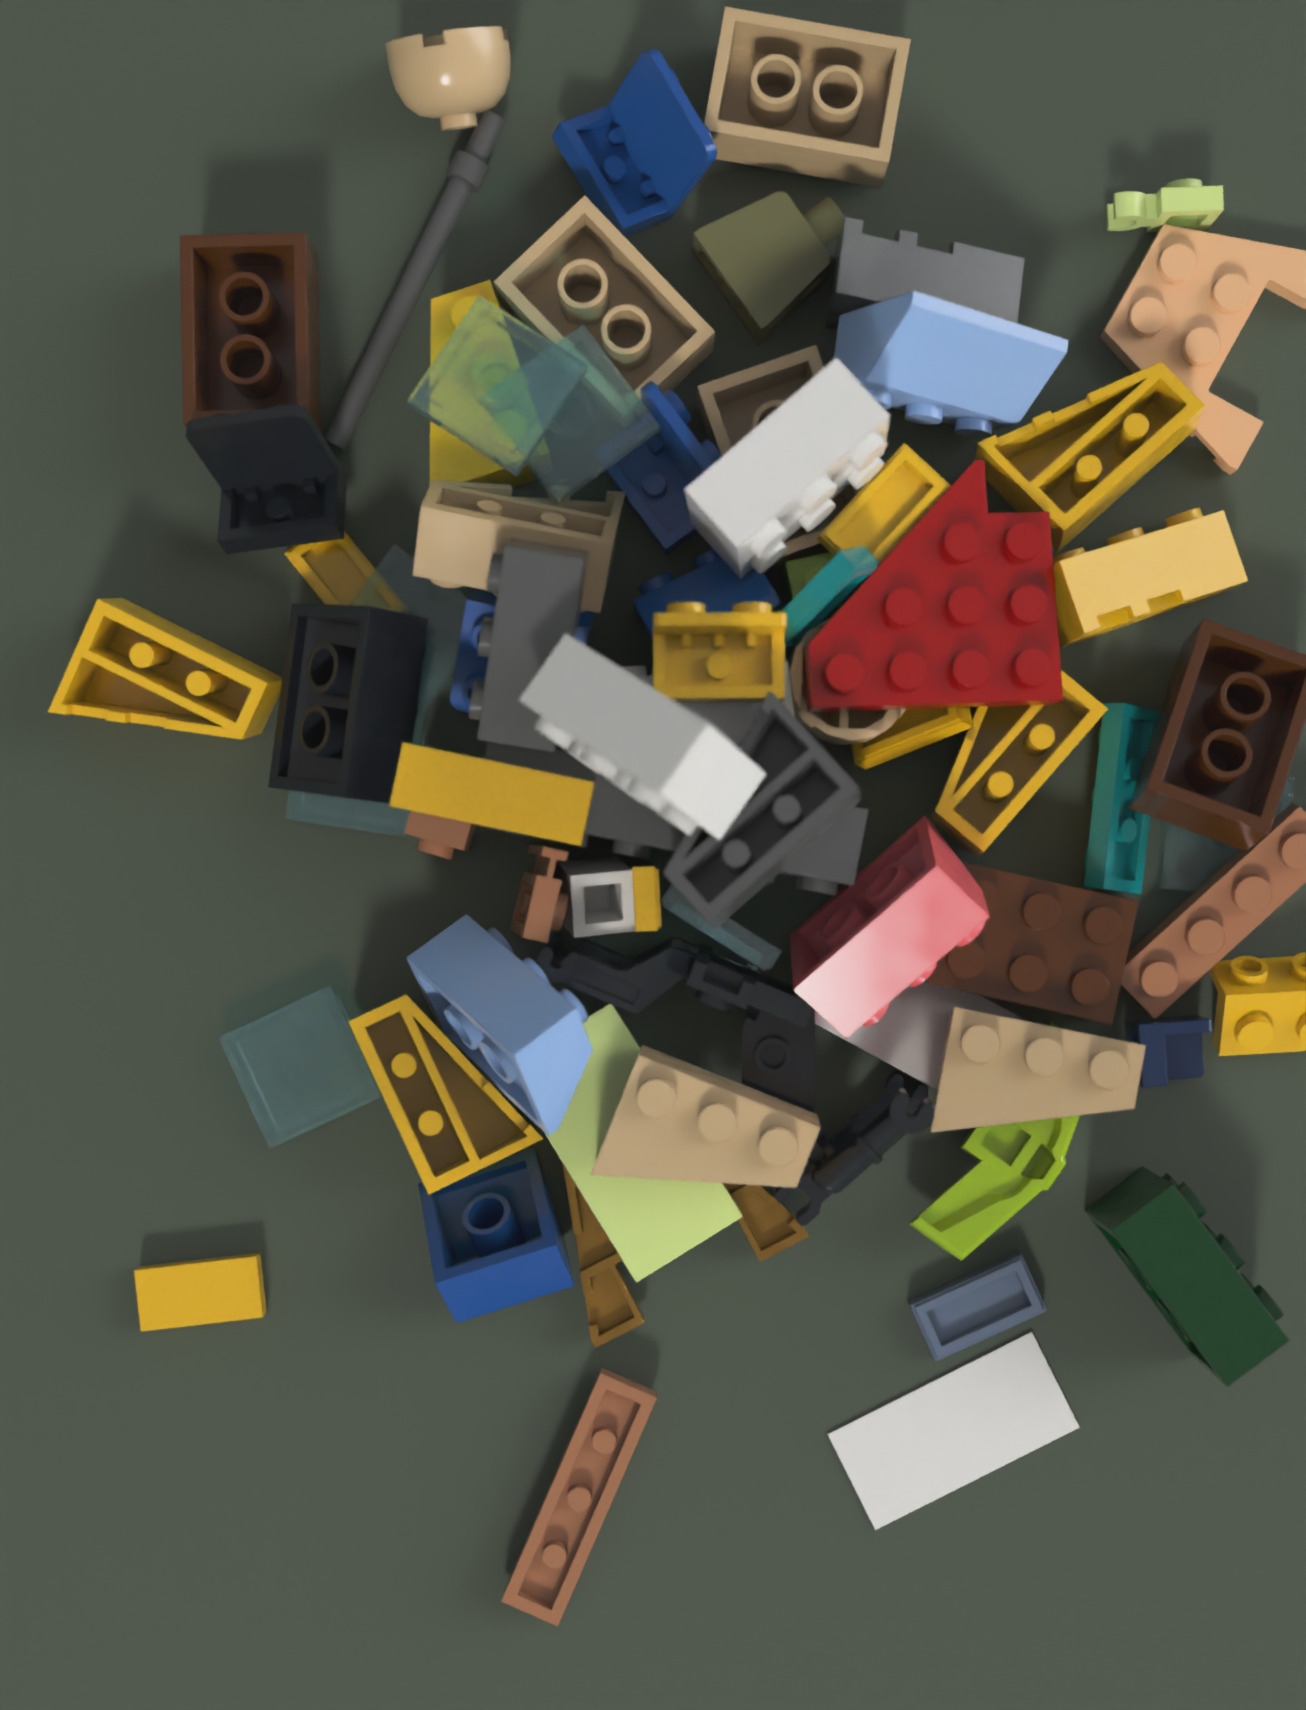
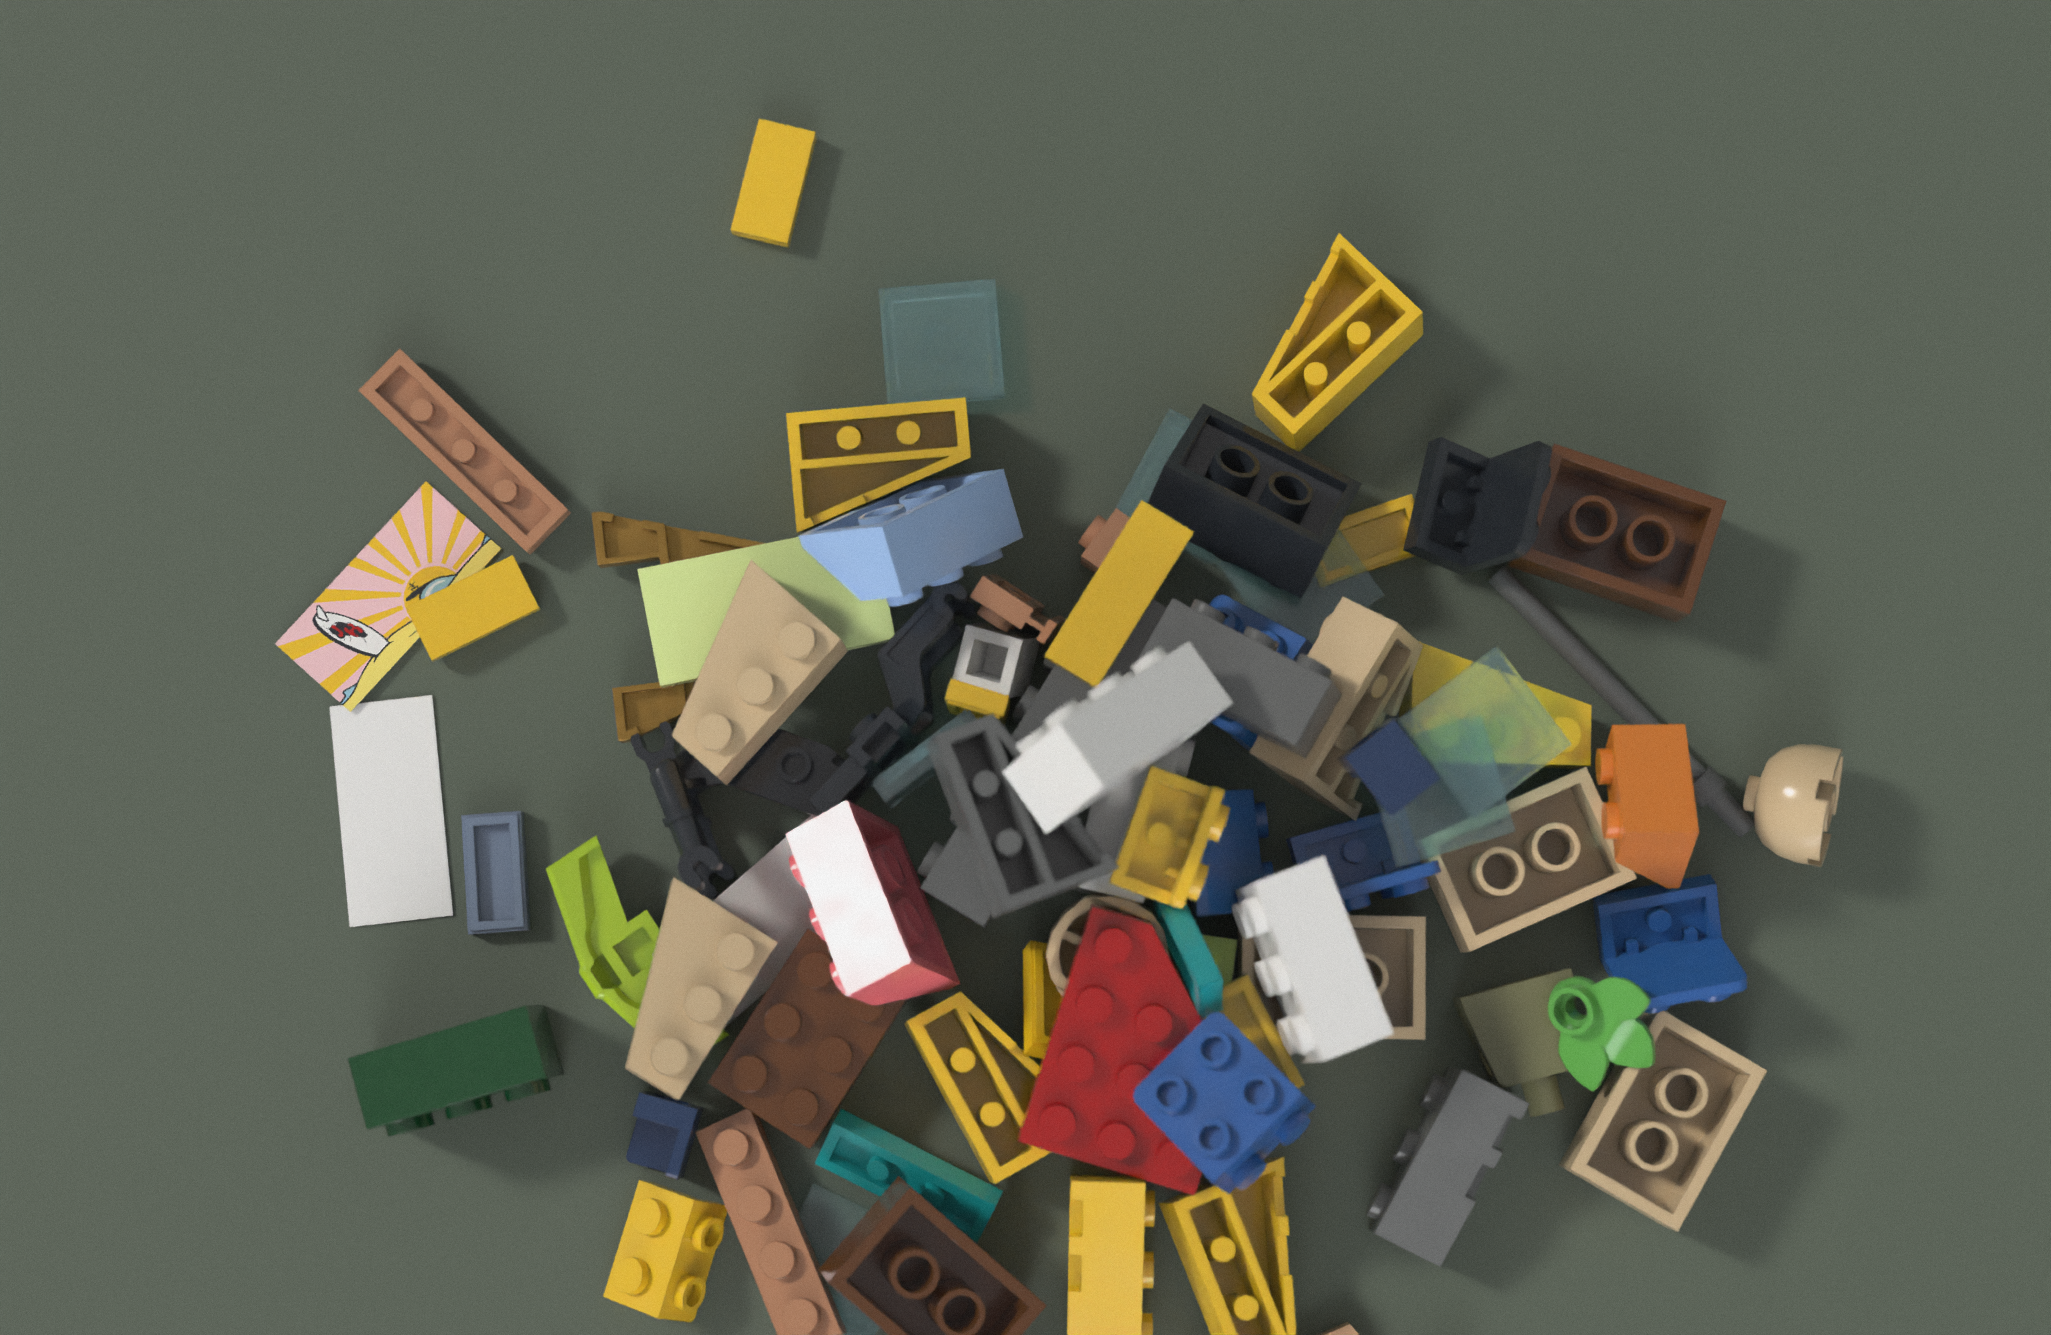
camera: 110 degrees right, 5 degrees down
blue slope [418,1147,575,1323] -> none
light blue slope [834,291,1069,438] -> none
none -> sticker [275,482,501,712]
none -> yellow tile [405,555,541,662]
none -> blue bracket [1133,1012,1316,1194]
none -> dark blue panel [1337,719,1440,815]
none -> bright green plate [1548,976,1655,1091]
none -> orange slope [1595,724,1699,889]

